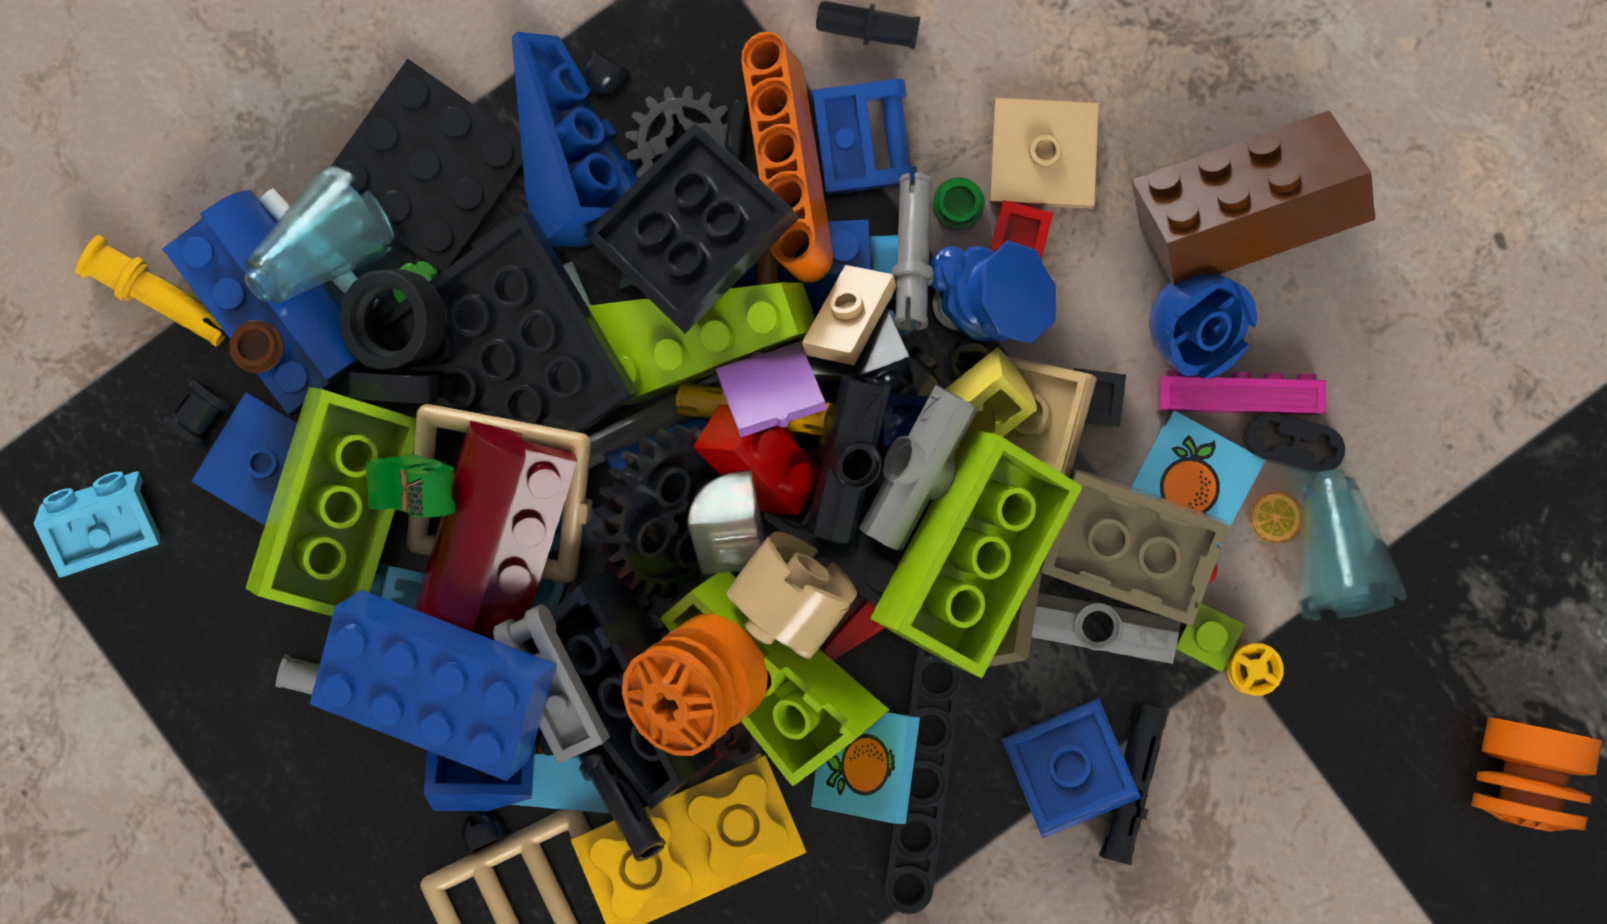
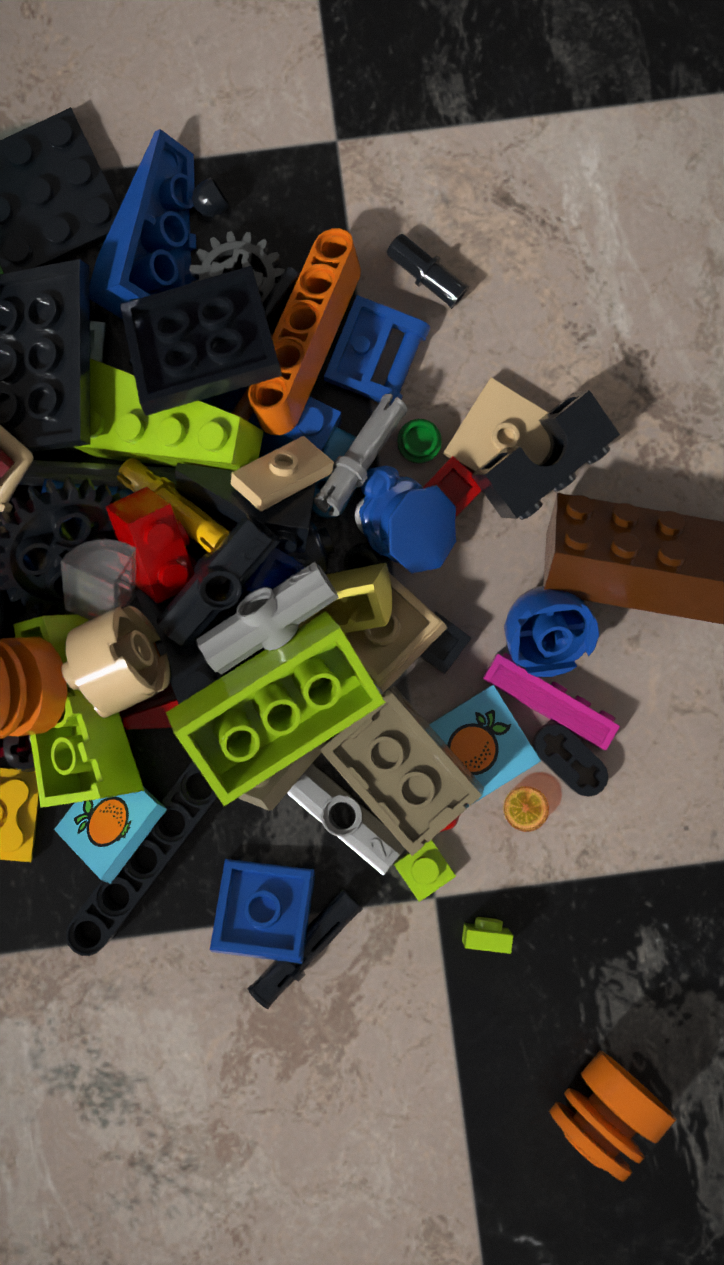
camera: 20 degrees right, 0 degrees up
medium lavender piece [716,342,827,437] -> none
yellow wheel [1225,643,1284,696] -> none
clear light blue cone [1298,470,1407,620] -> none
none -> lime plate [462,917,513,954]
none -> black arch [471,390,620,520]

